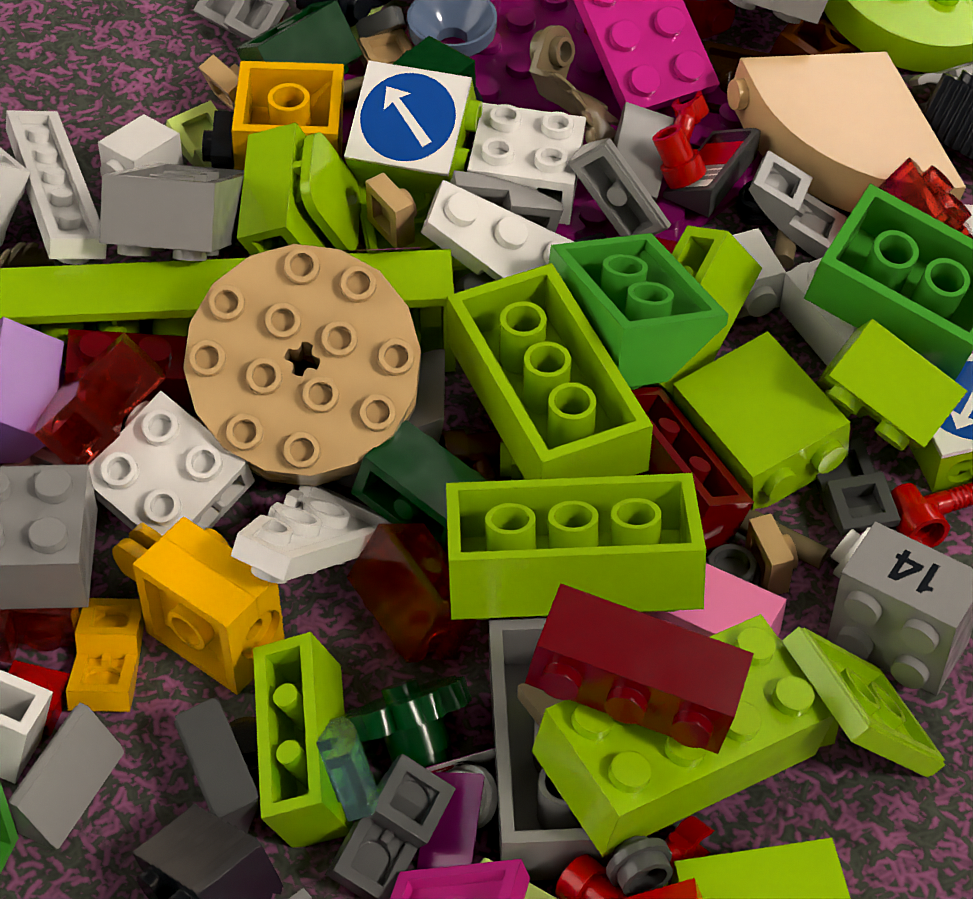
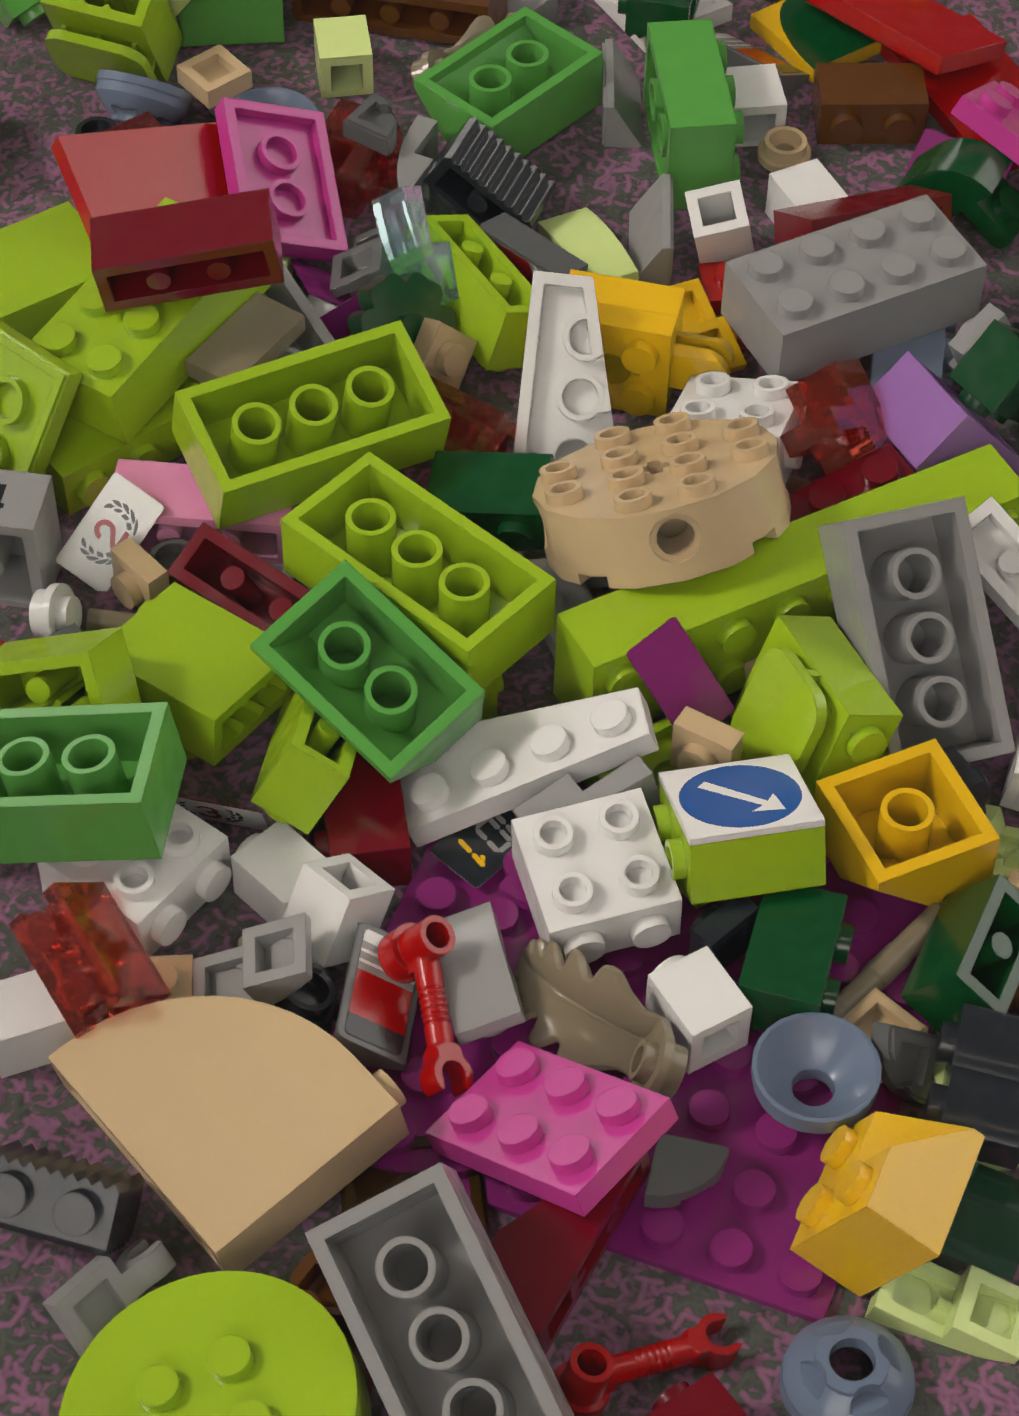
camera: 155 degrees right, 0 degrees up
light grey slope [568,138,671,236] -> none
none -> white sticker [56,473,164,592]
none -> white sticker [176,797,269,830]
none -> white brick [283,853,395,968]
none -> tan plate [414,317,477,395]
none -> yellowish green slope [537,207,639,281]
none -> dark grey tile [644,1134,730,1208]
none -> white brick [645,946,753,1074]

